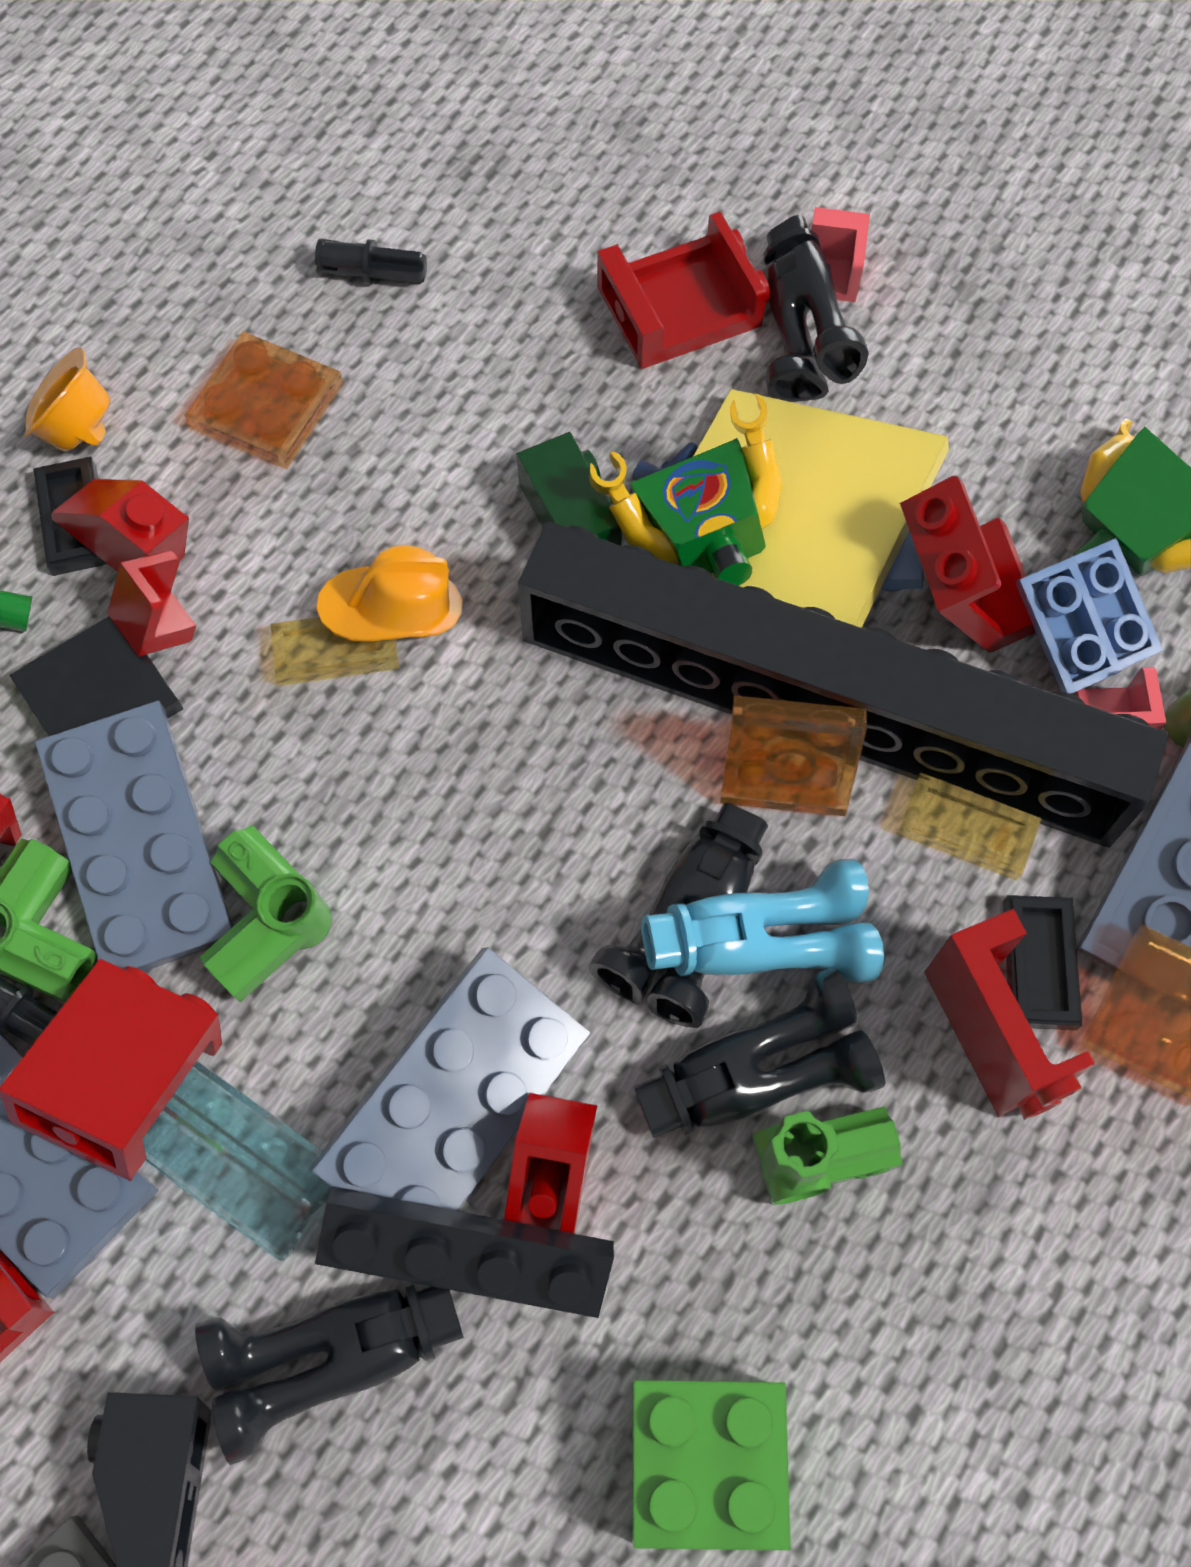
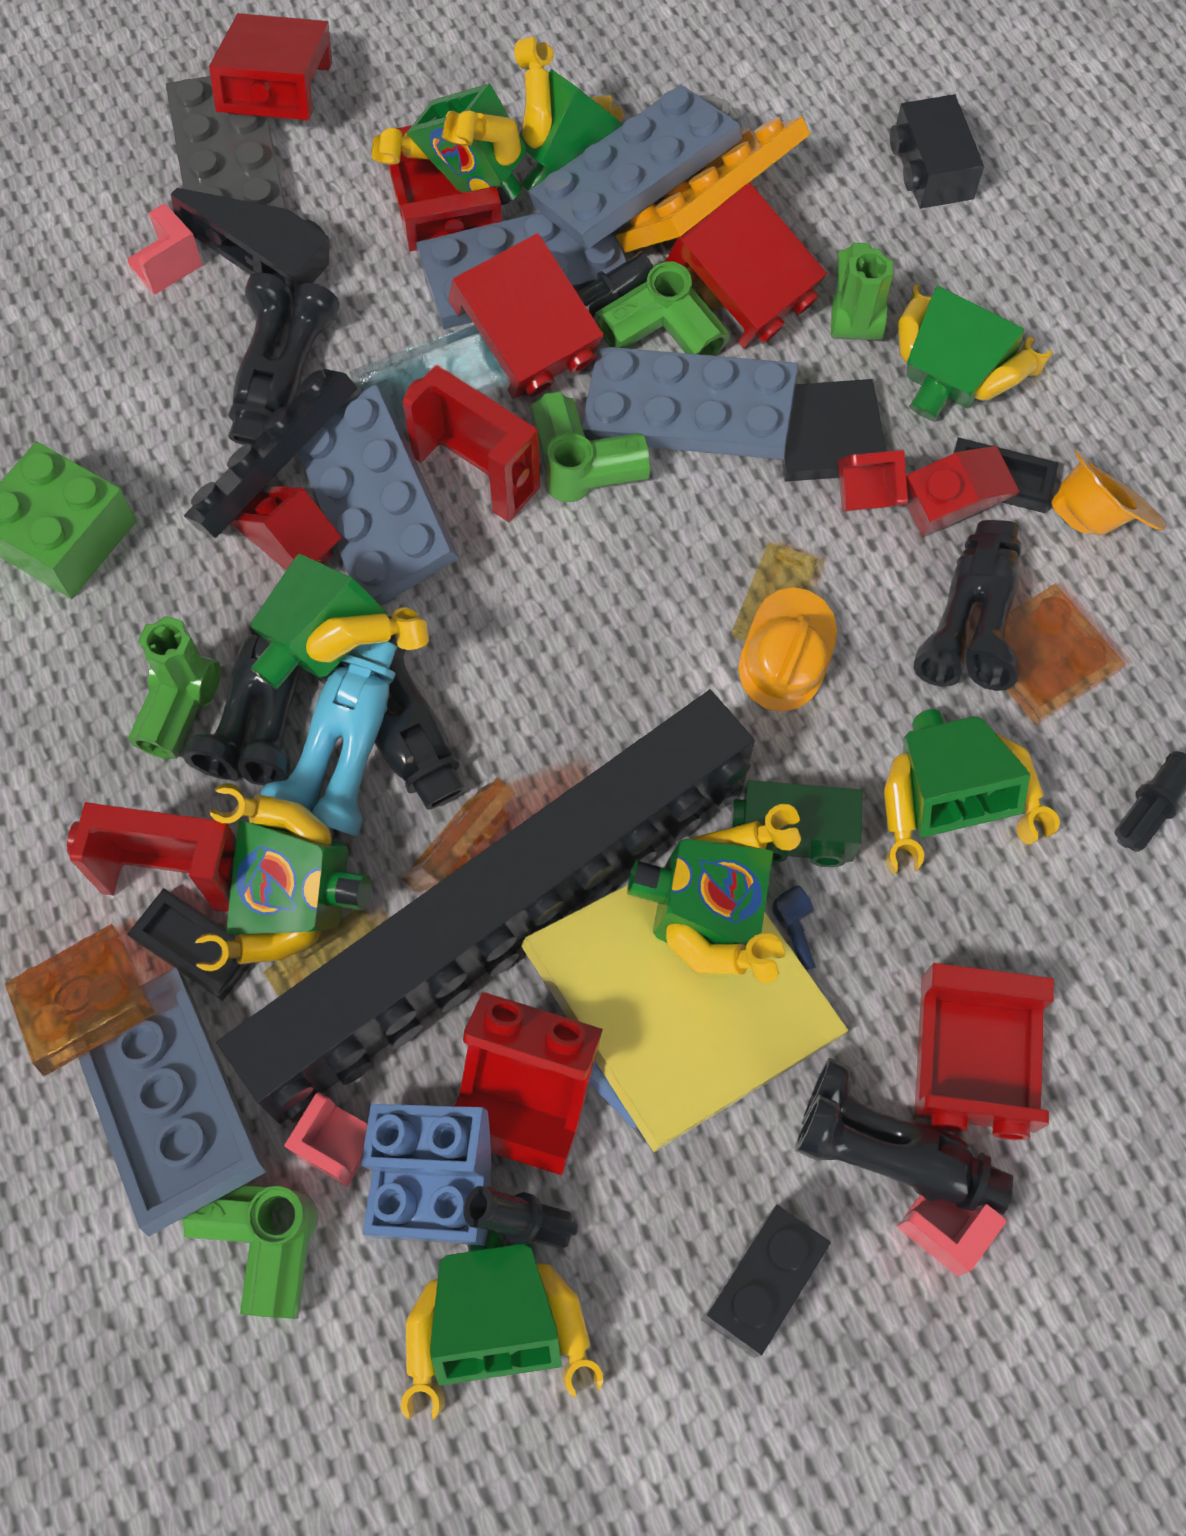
camera: 120 degrees right, 0 degrees up
none -> torso [195,783,372,971]
none -> green torso [251,553,429,689]
none -> red panel [403,364,540,523]
none -> black axle [464,1186,578,1249]
none -> black brick [701,1204,831,1358]
none -> green torso [884,709,1060,874]
none -> black piece [913,520,1022,691]

